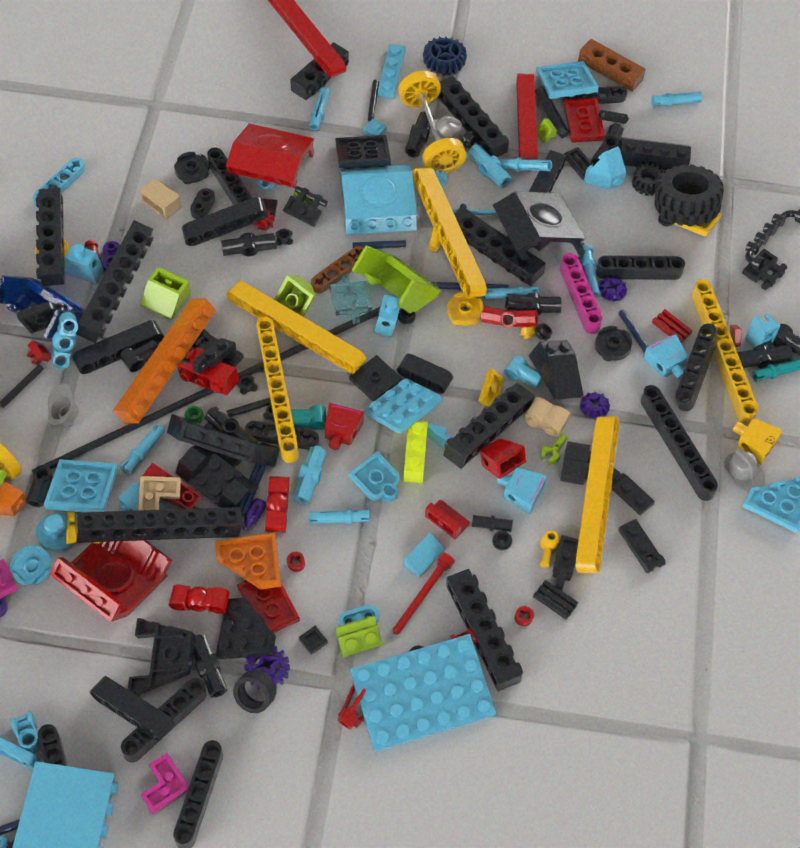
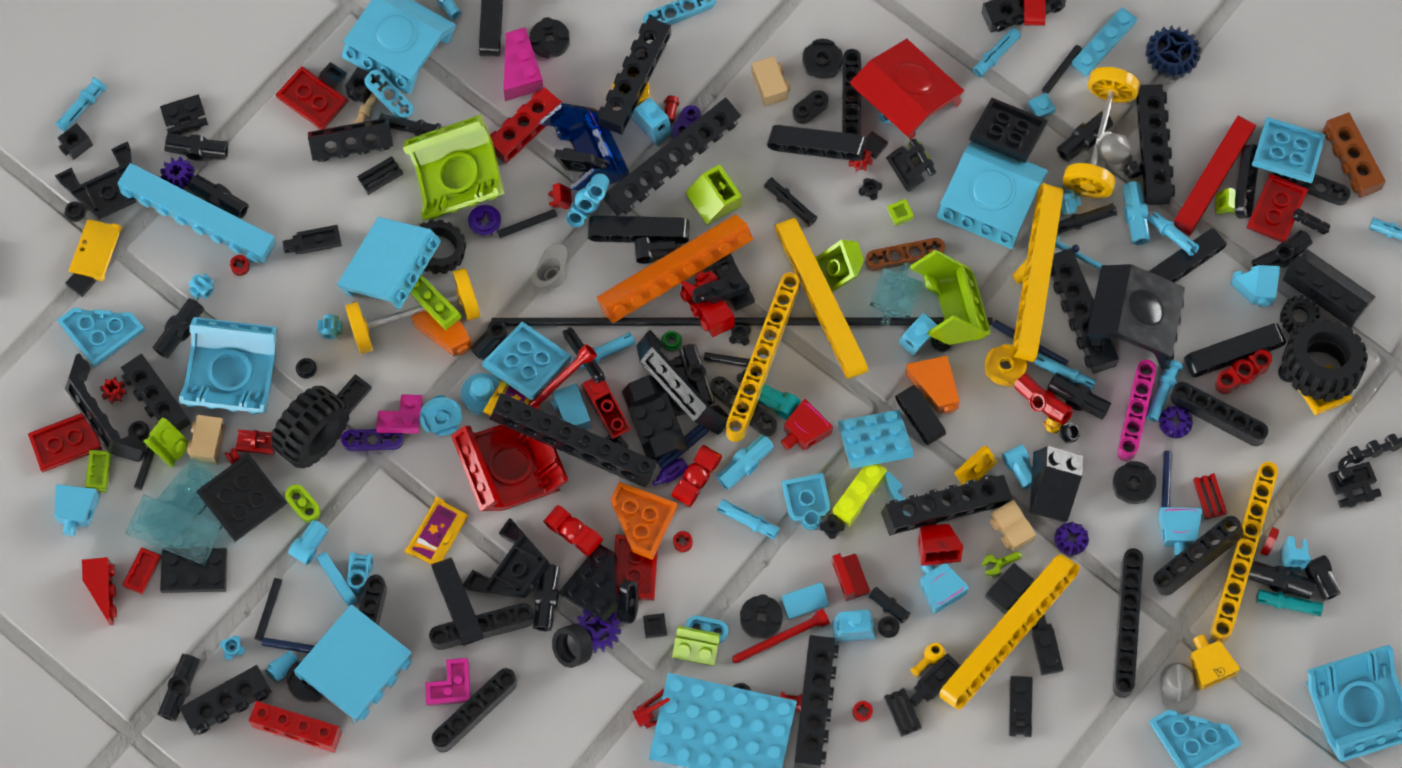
camera: 35 degrees right, 10 degrees up
tan plate [138,476,181,510] -> none
black piece [221,233,277,257] -> none
black plate [349,355,402,401] -> none
dark blue bar [352,240,406,249] -> none
black tile [564,147,594,180] -> none
none -> door [404,497,469,565]
none -> red piece [529,344,597,406]
none -> black axle [563,327,605,383]
none -> black plate [617,580,638,624]
none -> black plate [740,594,783,639]
none -> black pin [764,177,818,227]
none -> black plate [819,514,845,539]
none -> medium azure torso [832,610,876,643]
none -> lime tile [887,199,914,226]
none -> orange slope [905,356,960,414]
none -> black pin [1057,203,1117,234]
none -> black beam [1184,323,1287,378]
none -> red piece [1215,350,1272,395]

